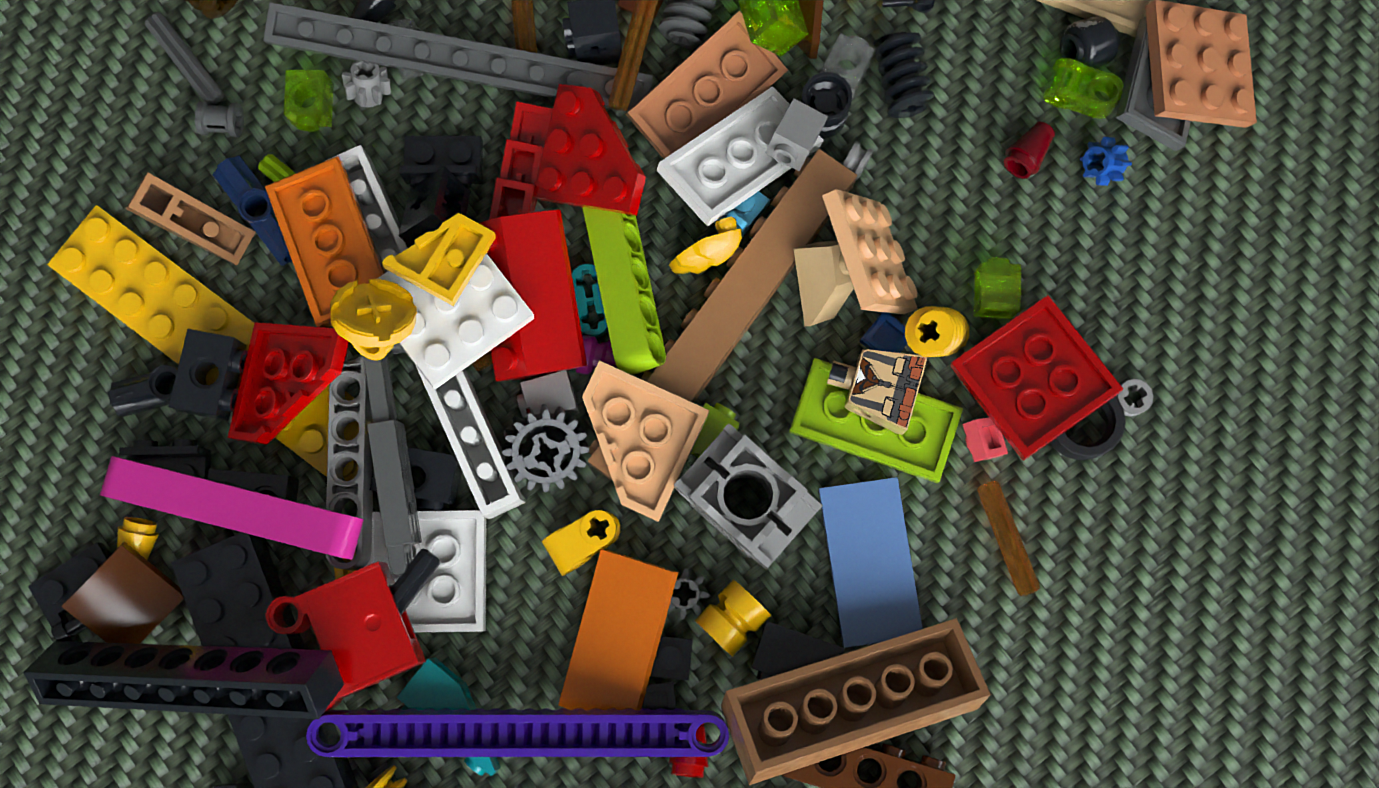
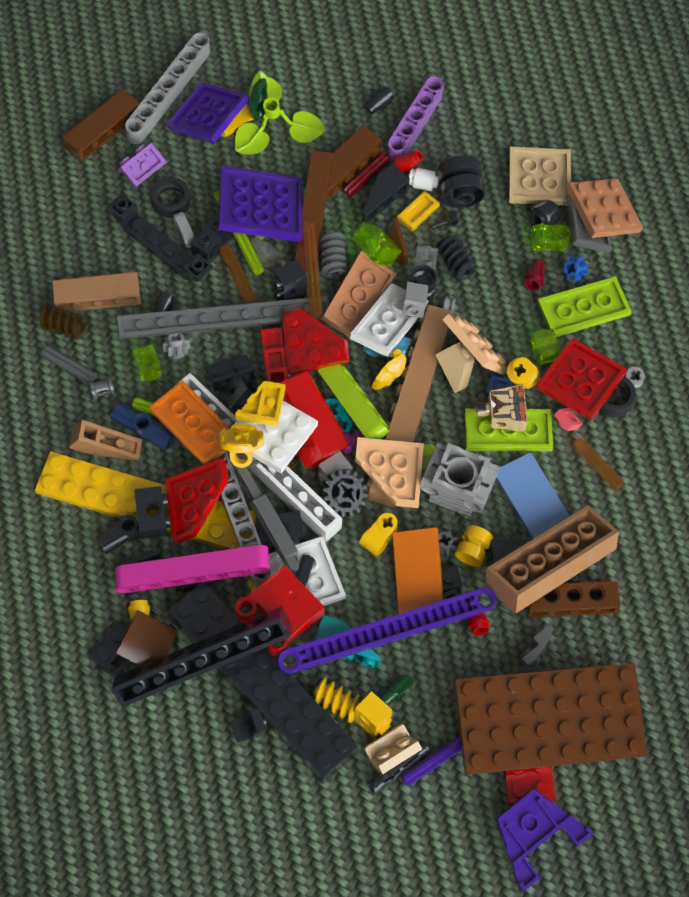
camera: 25 degrees left, 15 degrees down
none -> lime plate [537,276,632,338]

